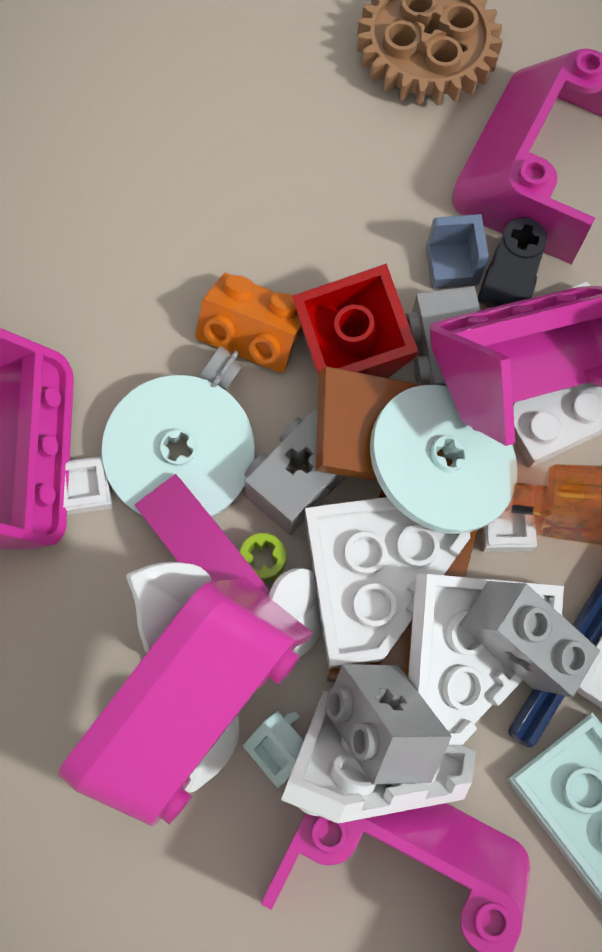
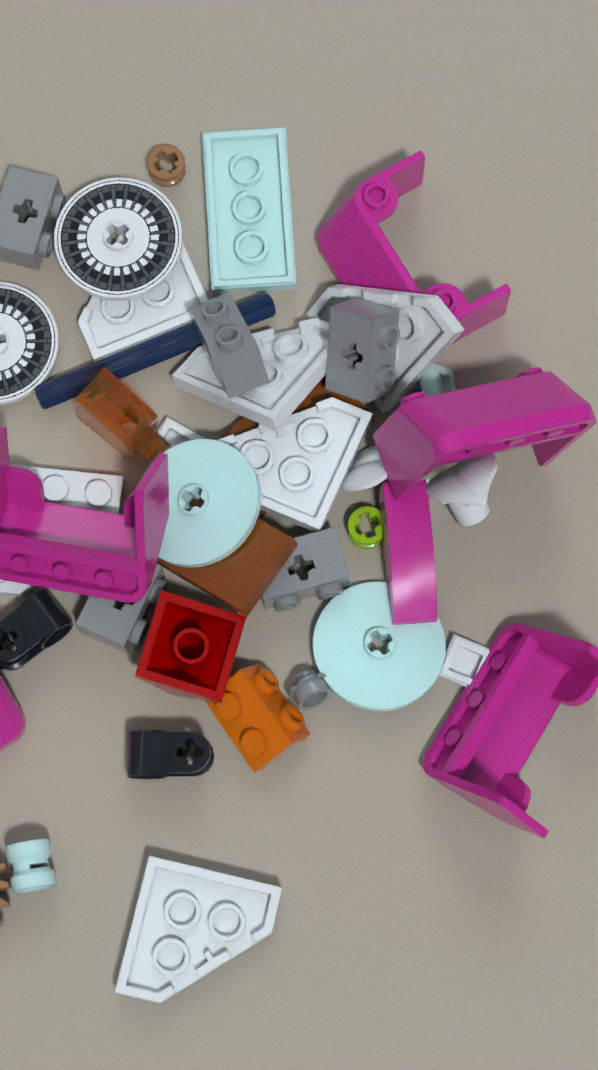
camera: 140 degrees left, 5 degrees up
sand blue panel [426,214,489,289] -> none
none -> light aqua wheel [5,839,57,894]
none -> white plate [115,856,283,1003]
none -> black piece [127,730,215,779]

